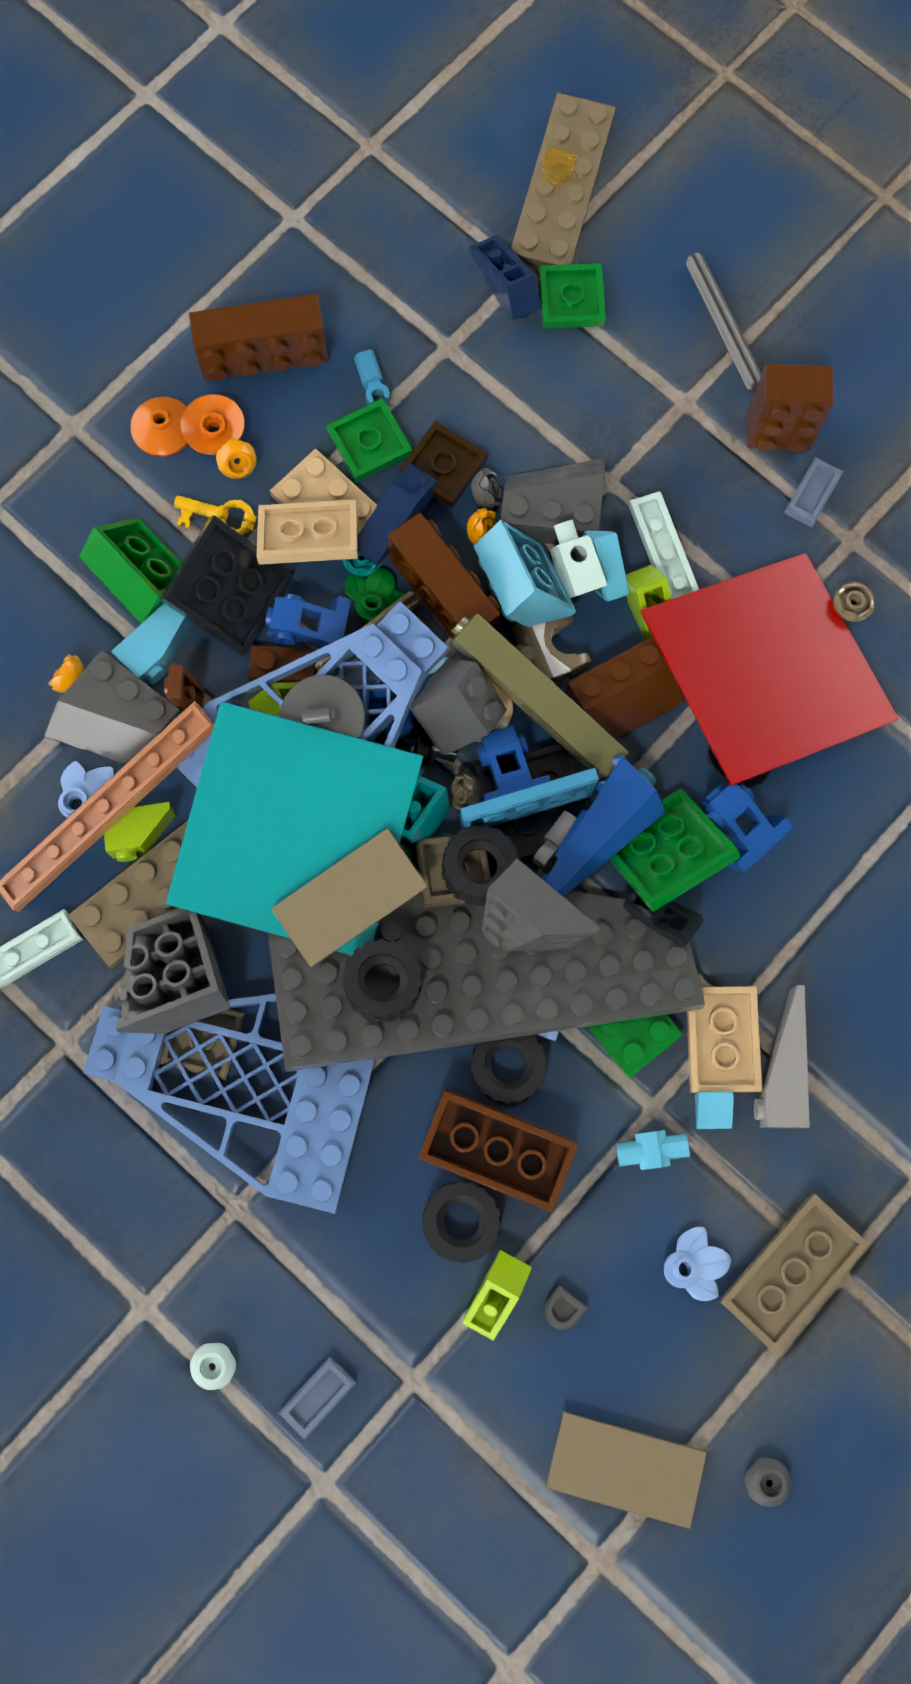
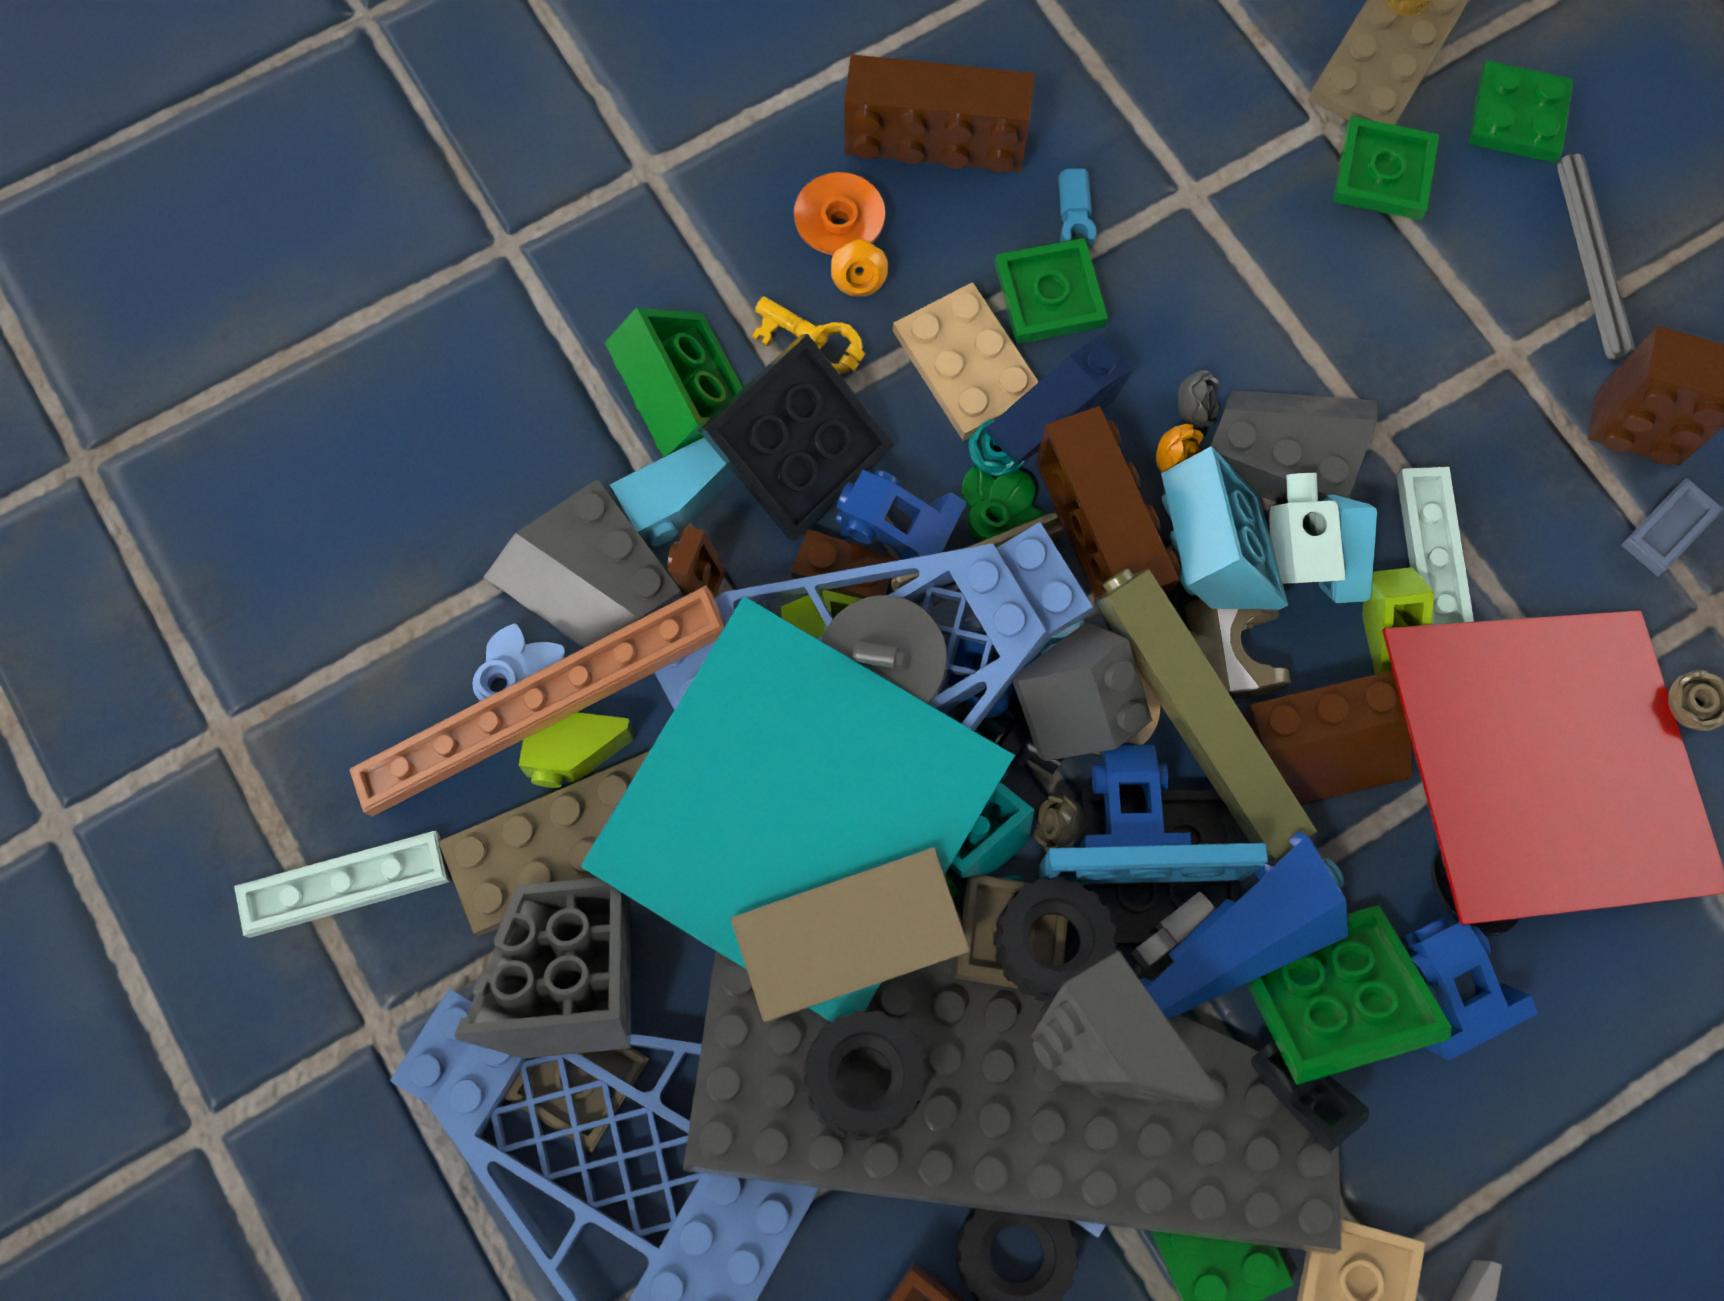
camera: 15 degrees right, 5 degrees down
light orange plate [48,654,84,693] -> none
orange dish [131,397,188,457] -> none
tan plate [257,500,358,564] -> none
dark brown plate [399,421,488,508] -> none
dark blue slope [469,235,541,321] -> none
none -> green plate [1468,60,1573,163]

